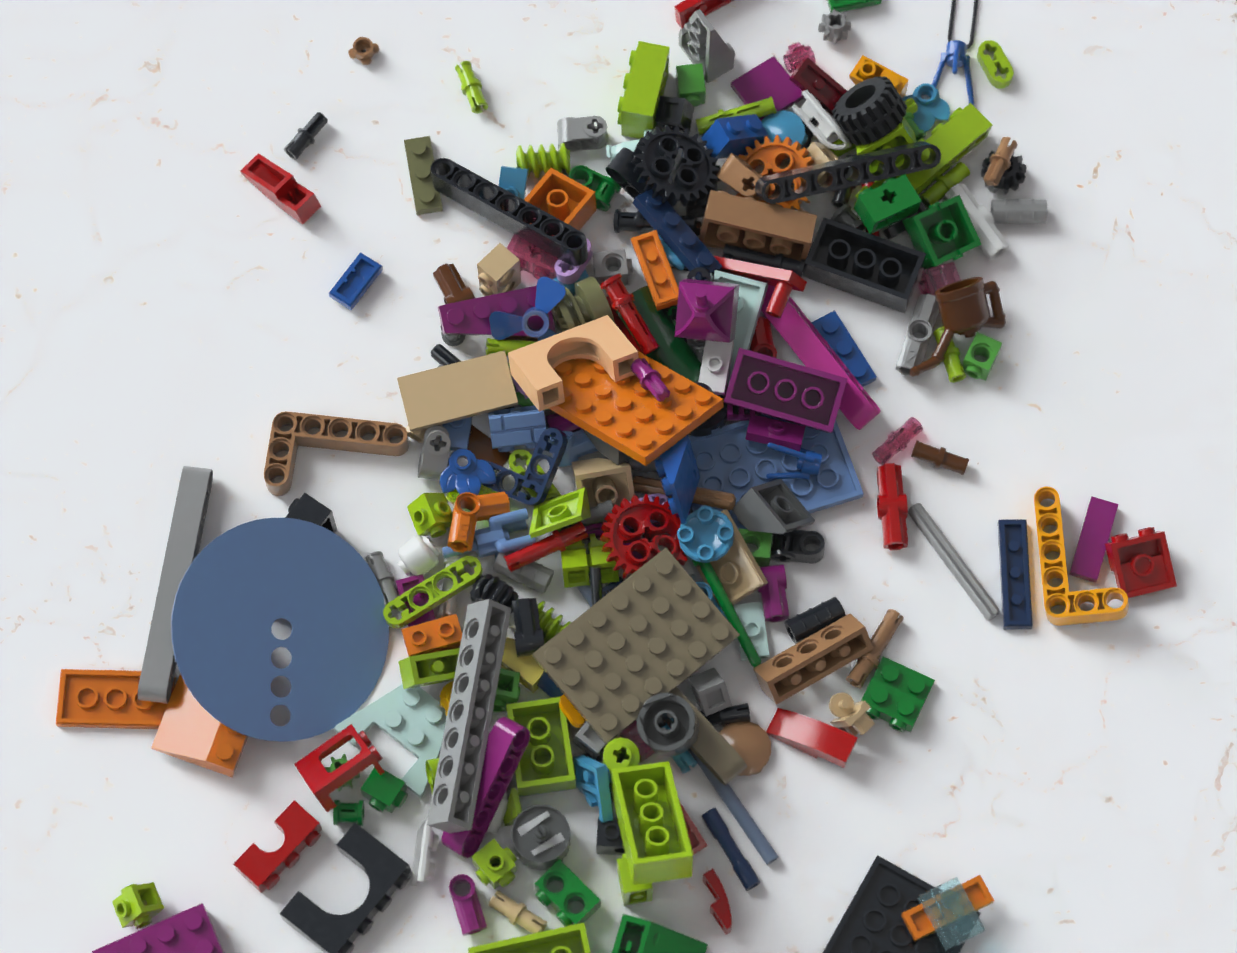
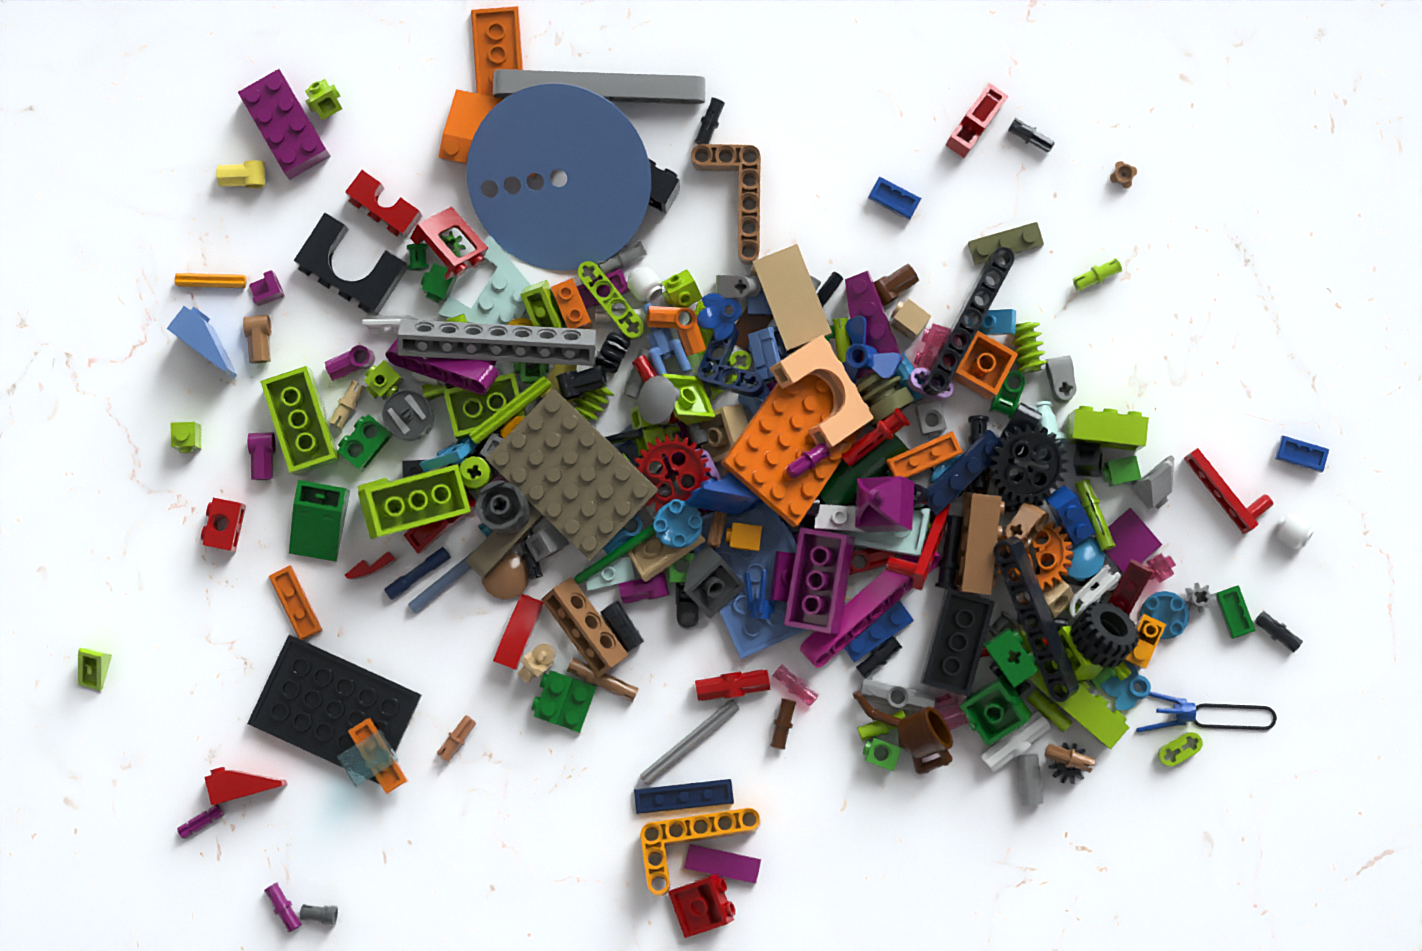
camera: 85 degrees right, 15 degrees up
none -> nougat axle [436,715,476,762]
none -> lime axle [469,376,552,444]
none -> light grey dish [638,376,680,424]
none -> black pin [694,97,725,145]
none -> light orange brick [726,522,762,552]
none -> black pin [856,636,903,679]
none -> dark azure dish [1140,591,1189,639]

